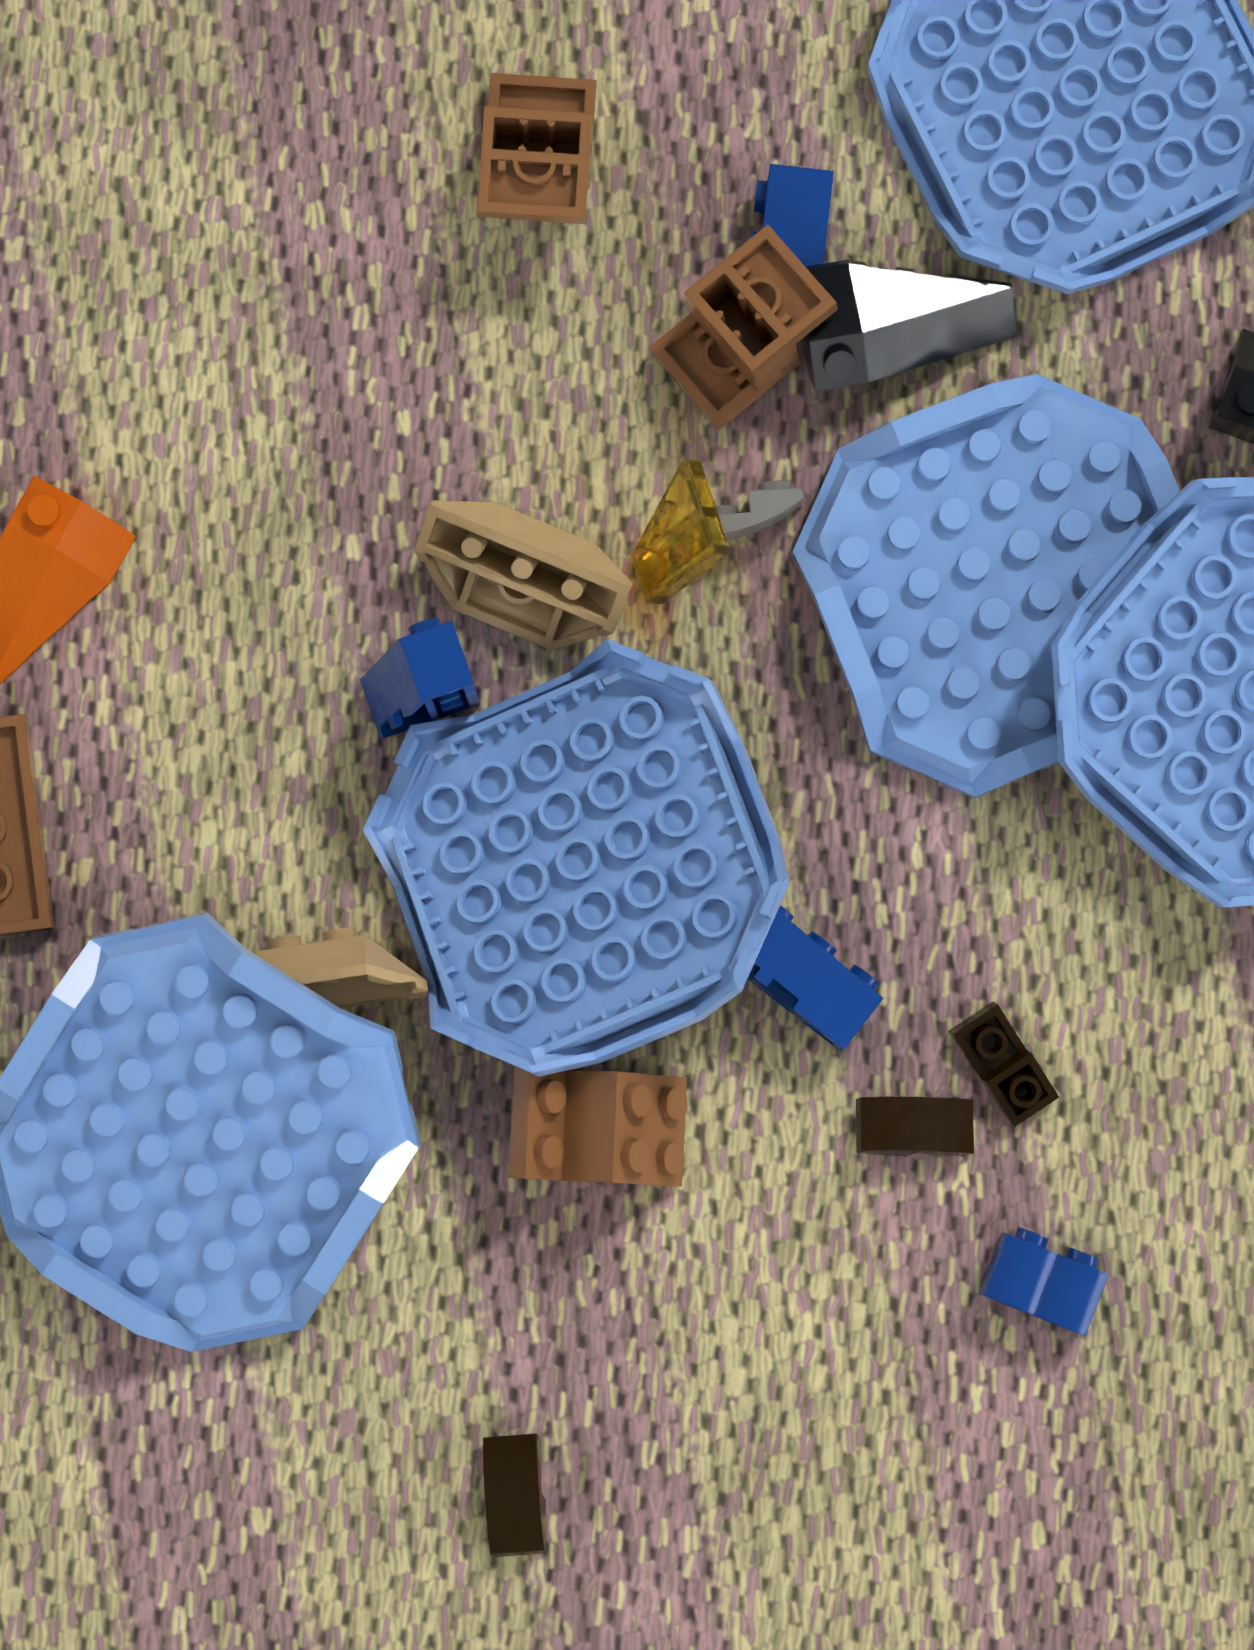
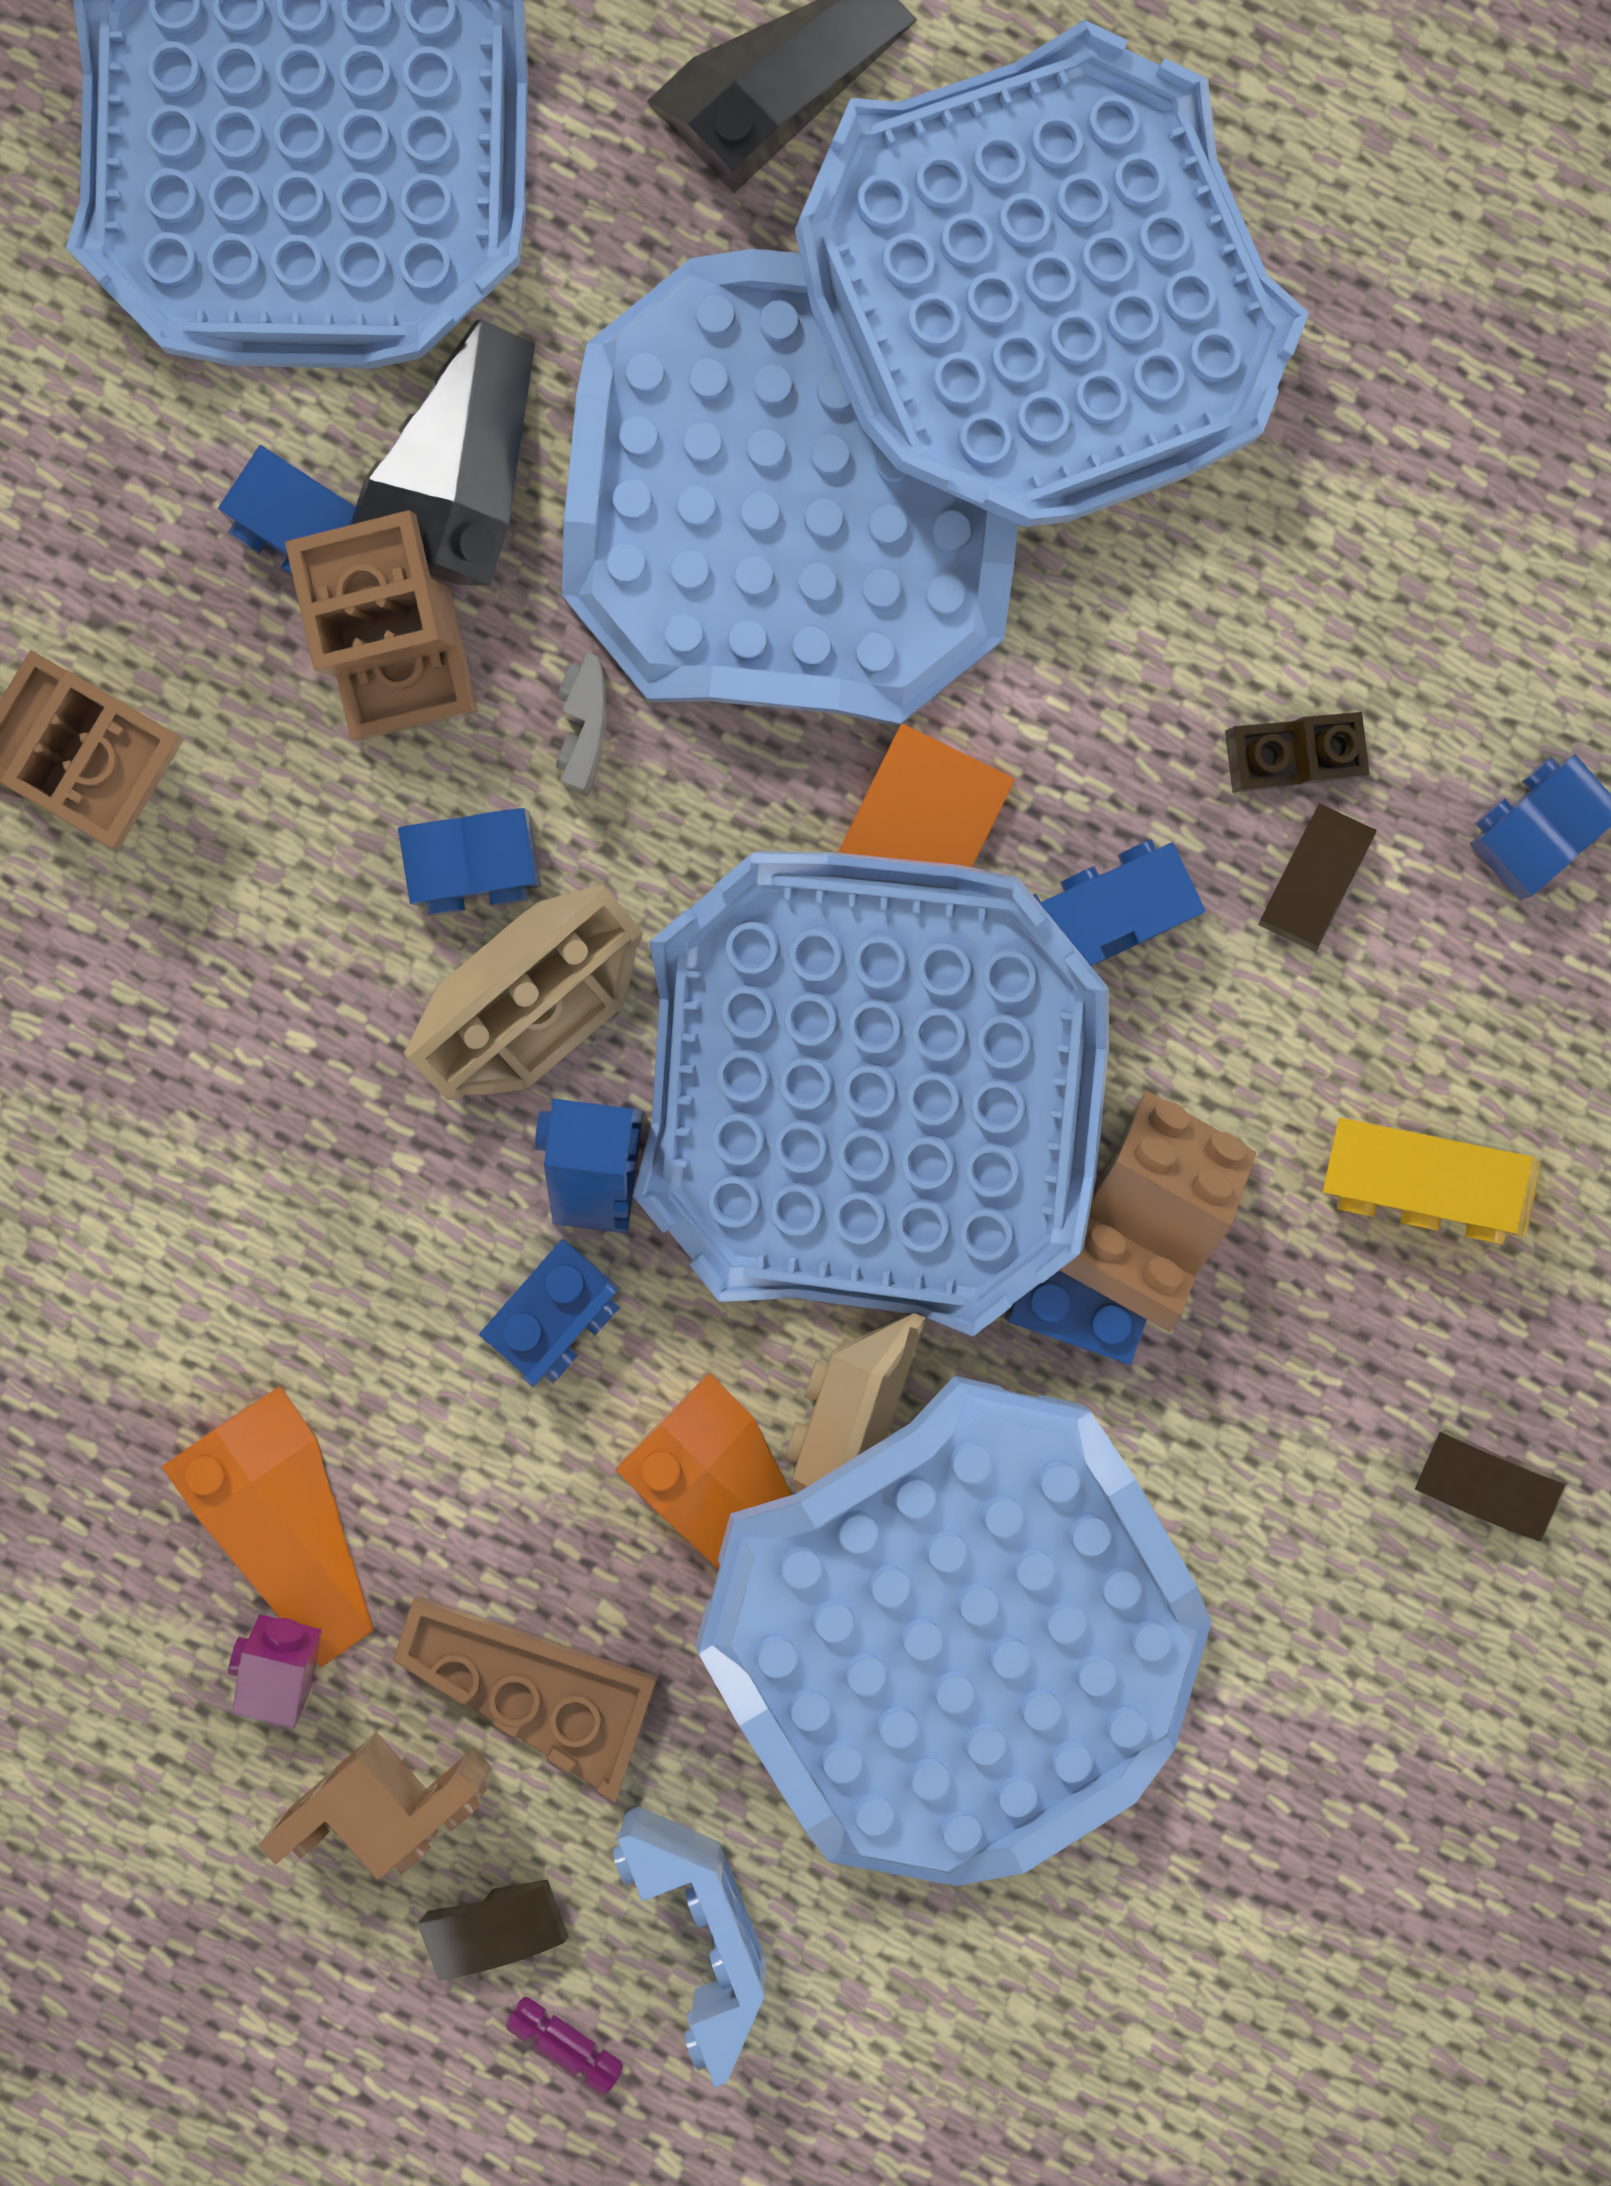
camera: 65 degrees left, 5 degrees up
clear yellow wing [631,460,731,604] -> none
none -> blue brick [398,808,541,916]
none -> blue bracket [478,1238,621,1388]
none -> orange wedge [615,1372,792,1570]
none -> orange tile [838,723,1015,867]
none -> blue brick [1004,1270,1147,1365]
none -> yellow wedge [1322,1117,1542,1245]

